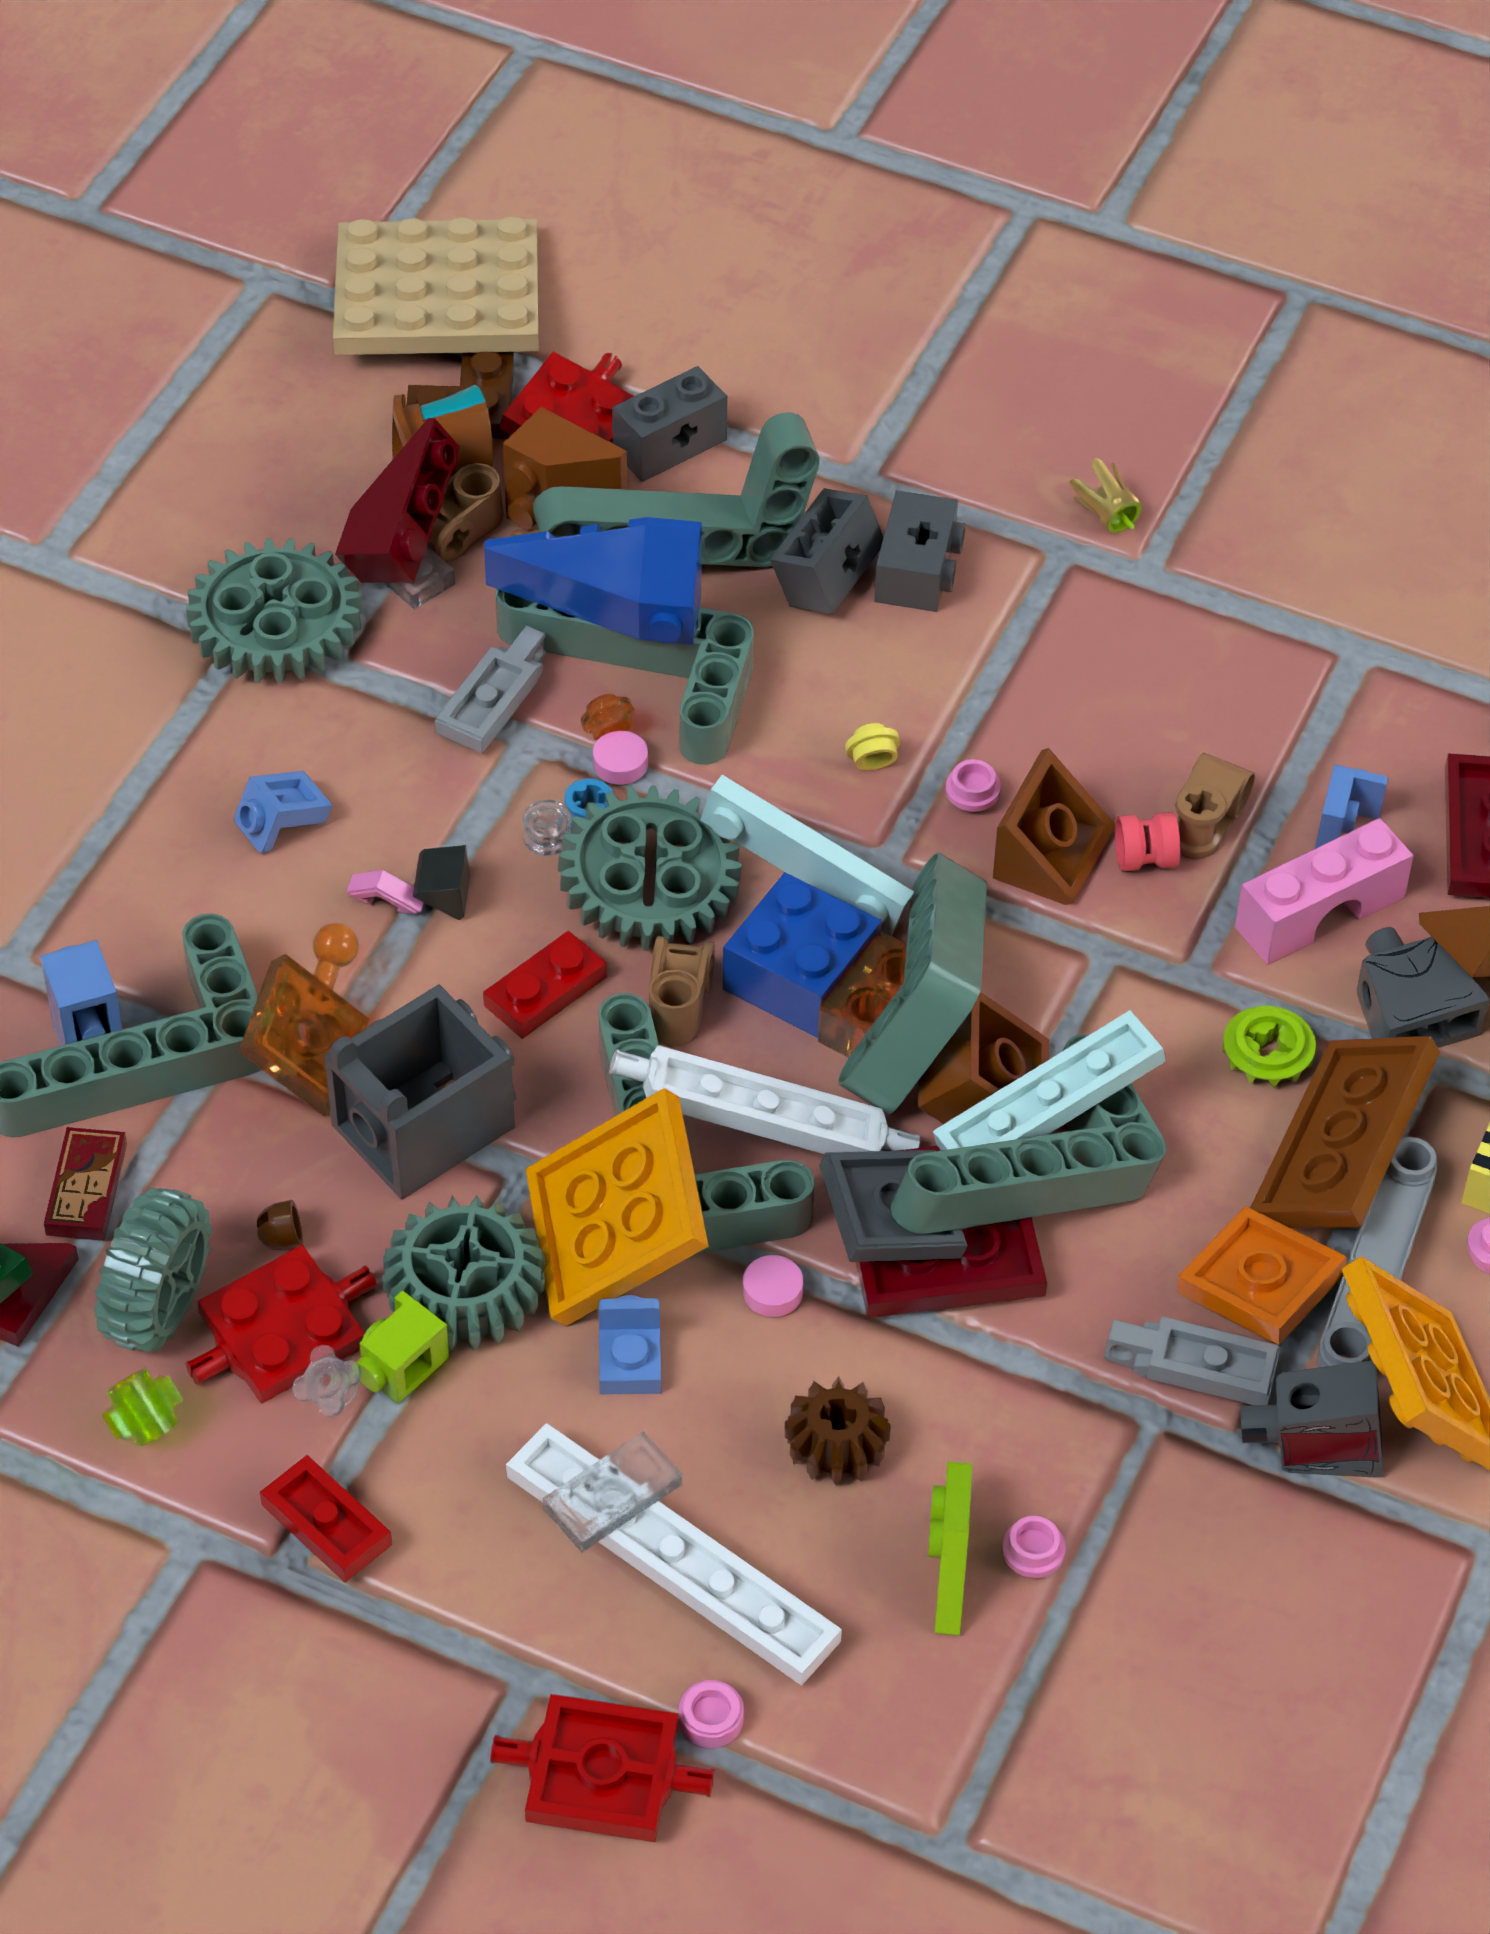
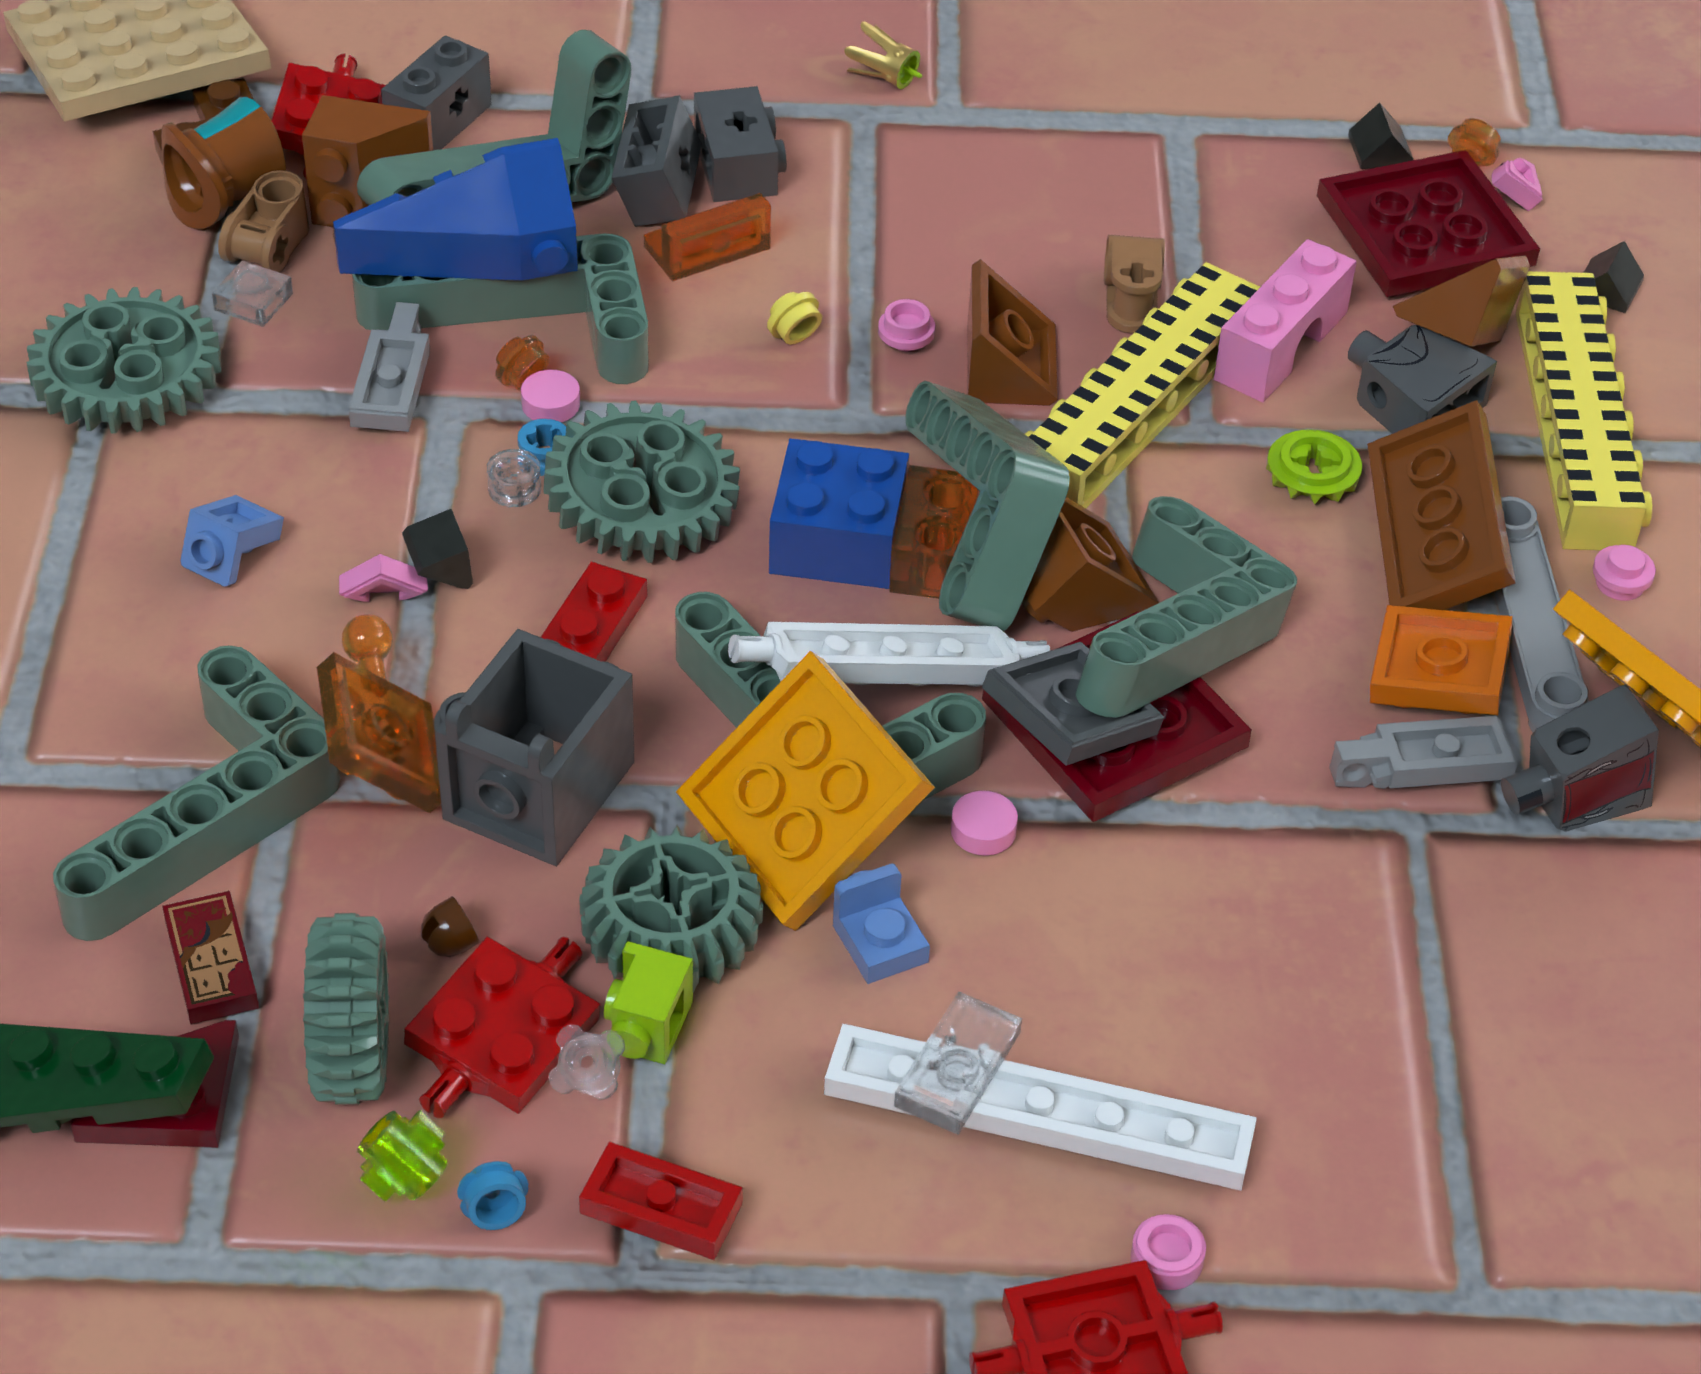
camera: 25 degrees left, 5 degrees down
medium blue brick [40,940,123,1046] -> none
dark red slope [335,418,460,583] -> none
medium nougat piece [649,936,715,1046] -> none
light aqua plate [700,775,914,937] -> none
reddish brown gear [784,1376,891,1486] -> none
lime wing [928,1461,972,1635] -> none
light aqua plate [933,1010,1166,1151] -> none
bright pink plate [1002,1516,1066,1578] -> none
coral wheel [1115,812,1180,871] -> none
medium blue bracket [1315,764,1388,849] -> none
none -> dark azure plate [457,1161,529,1230]
none -> clear orange panel [643,193,771,282]
none -> light yellow brick [1025,262,1260,508]

